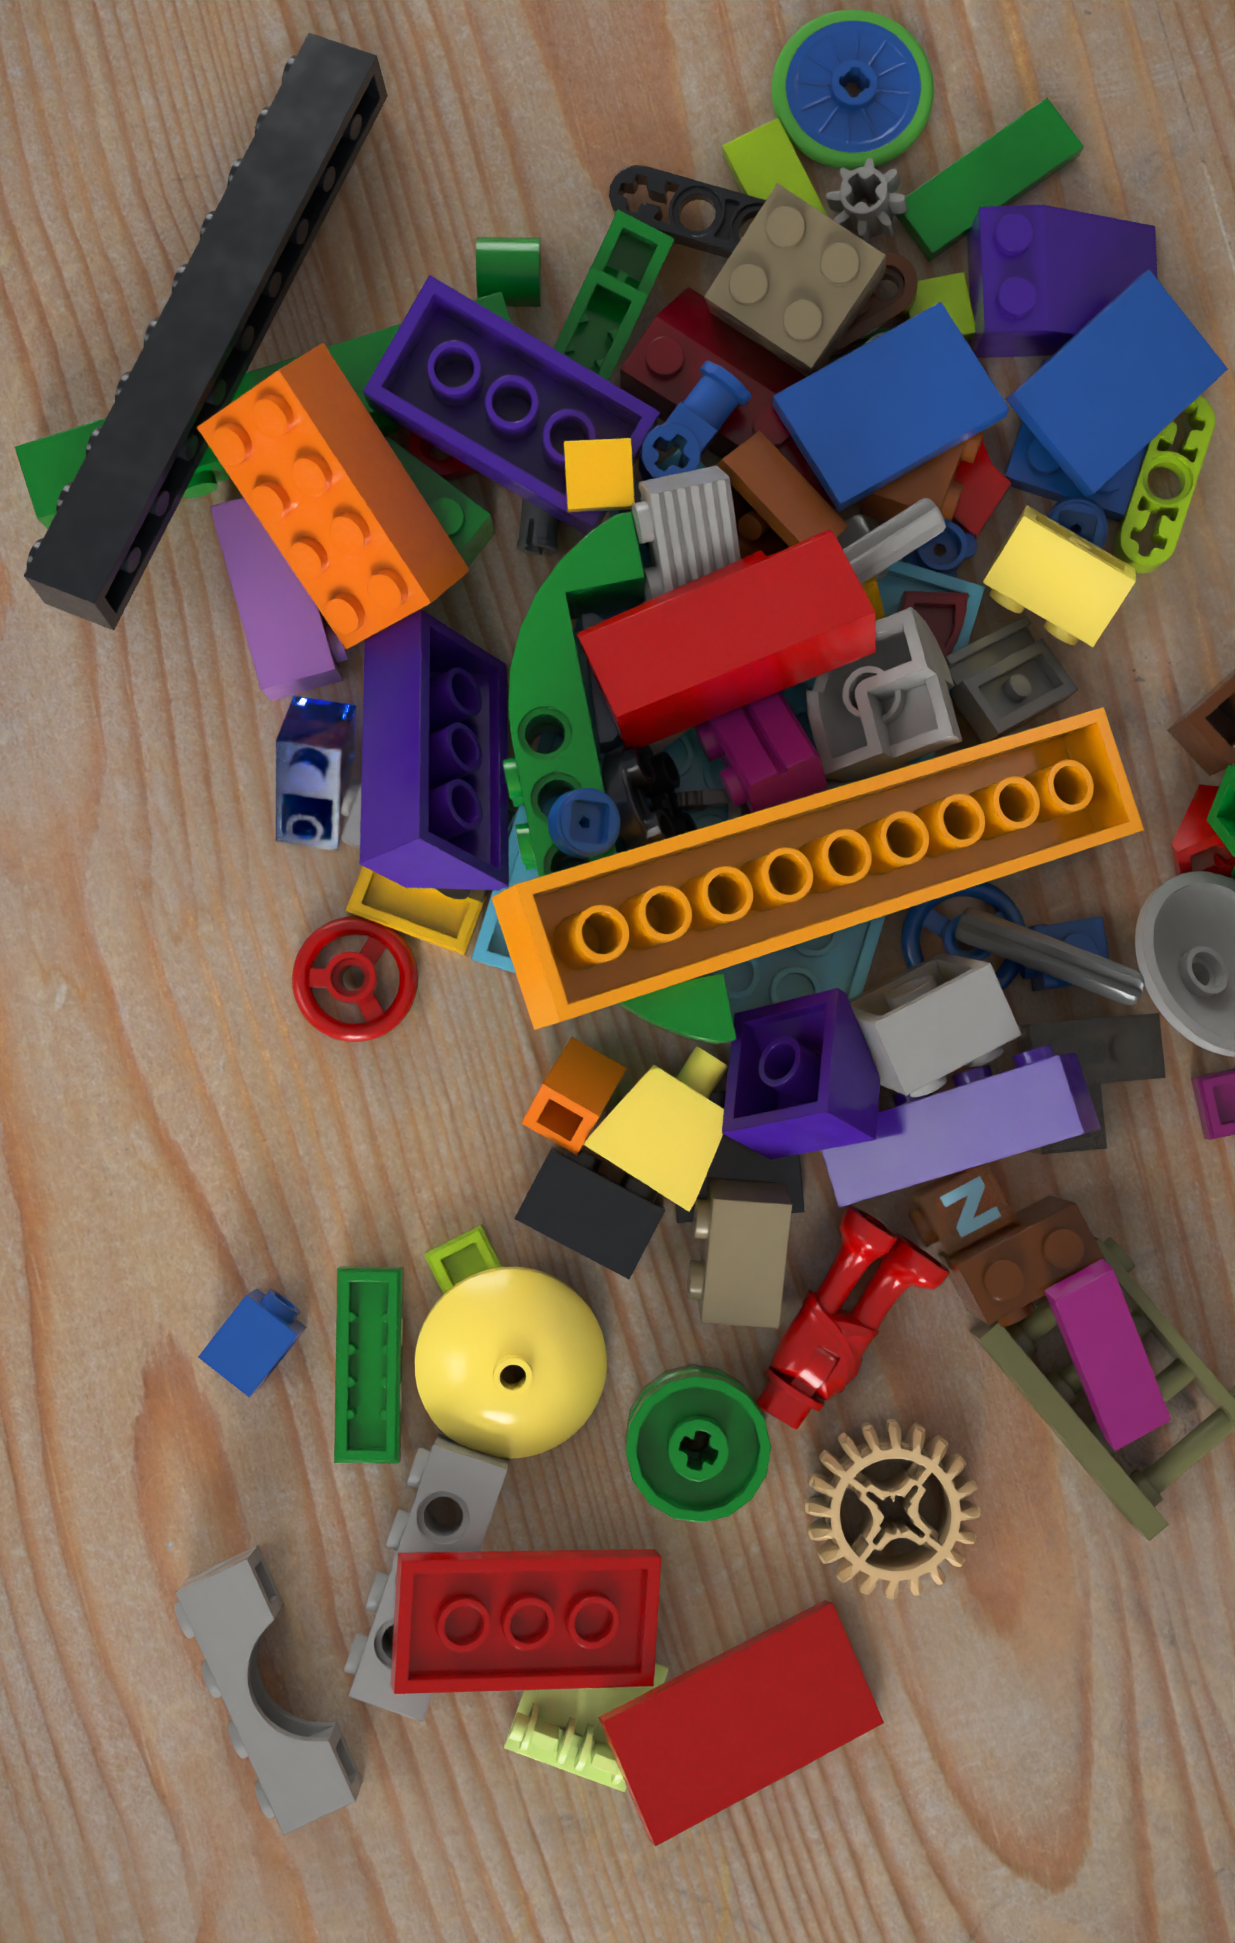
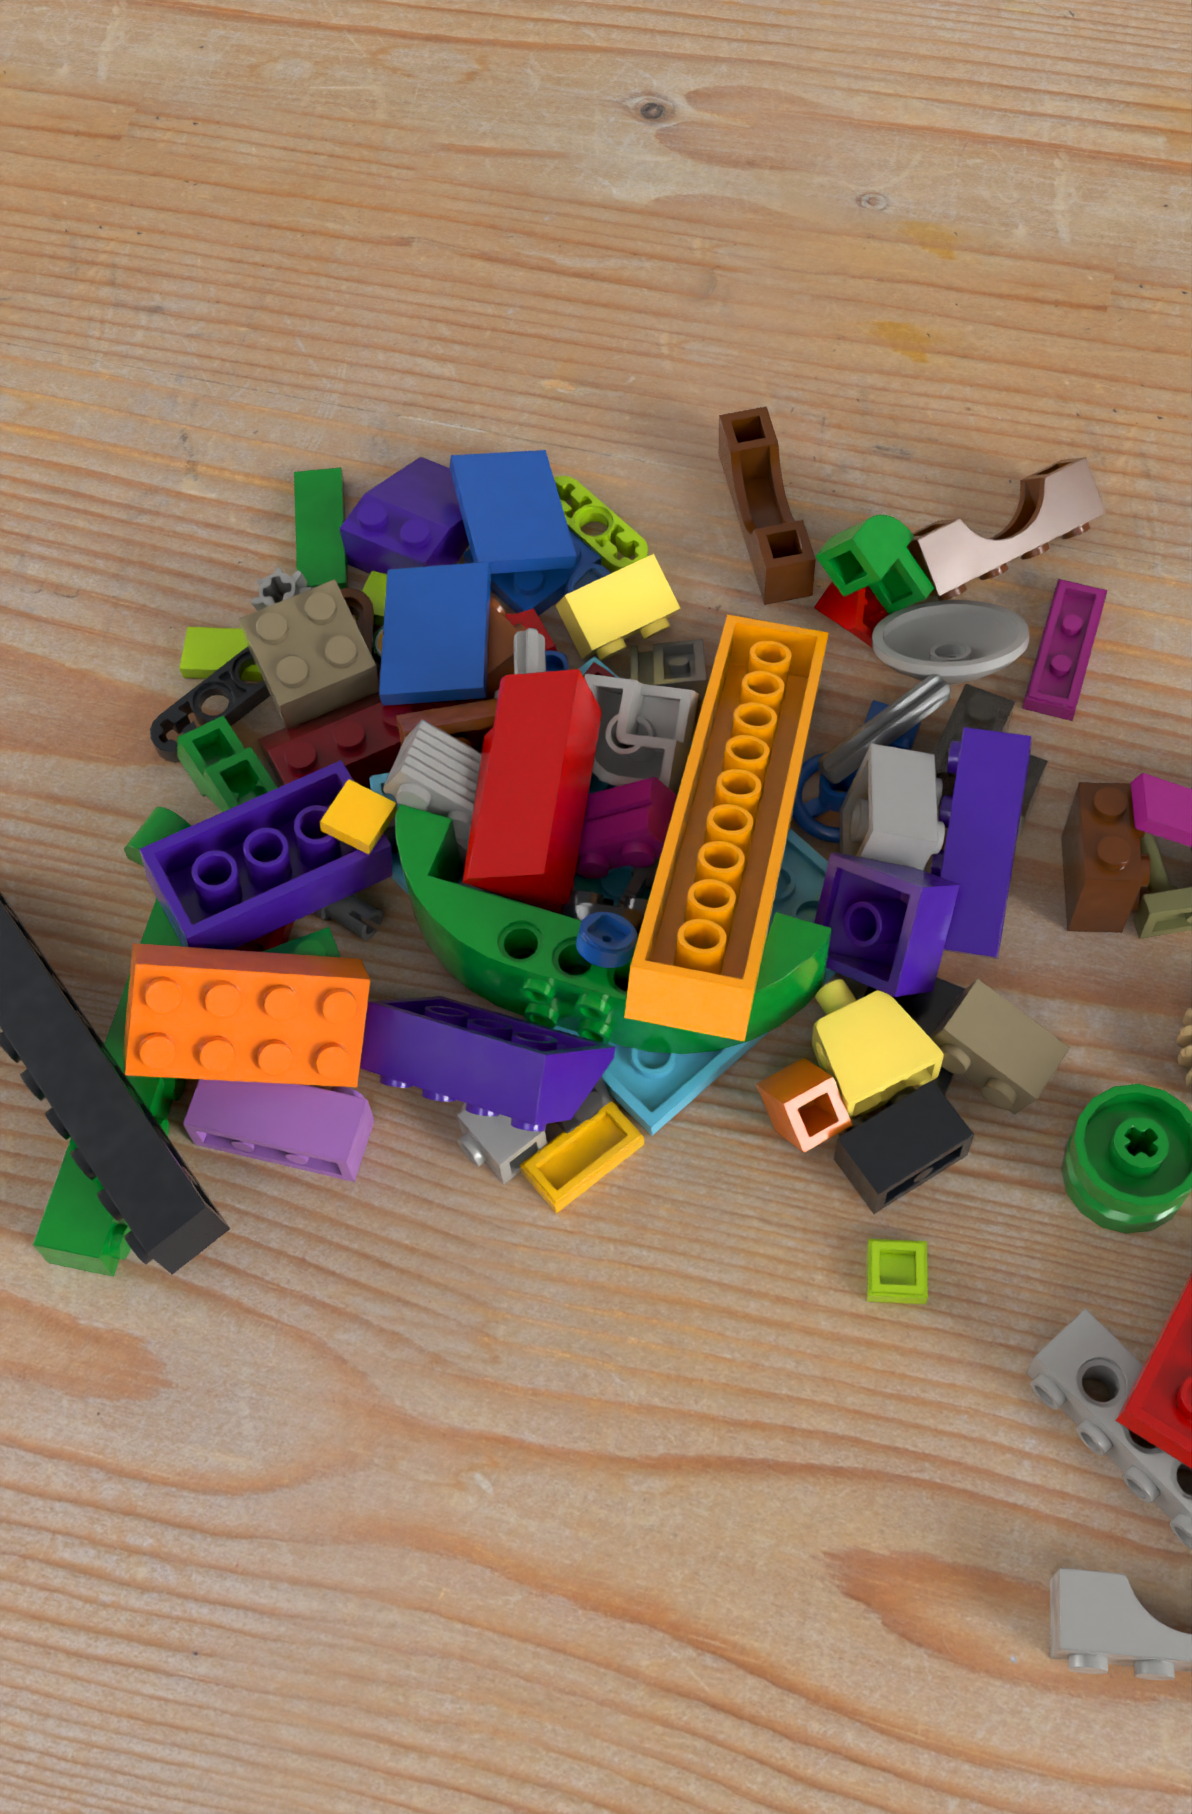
camera: 55 degrees left, 25 degrees down
blue brick [198,1289,307,1397] -> none
clear blue slope [276,695,356,851] -> none
red piece [292,916,418,1042] -> none
green plate [334,1266,404,1464] -> none
light yellow dish [415,1267,607,1459] -> none
blue connector [638,360,752,481] -> none
red piece [756,1205,950,1430] -> none
blue wheel [771,10,934,170] -> none
clear orange brick [908,1163,1017,1255] -> none

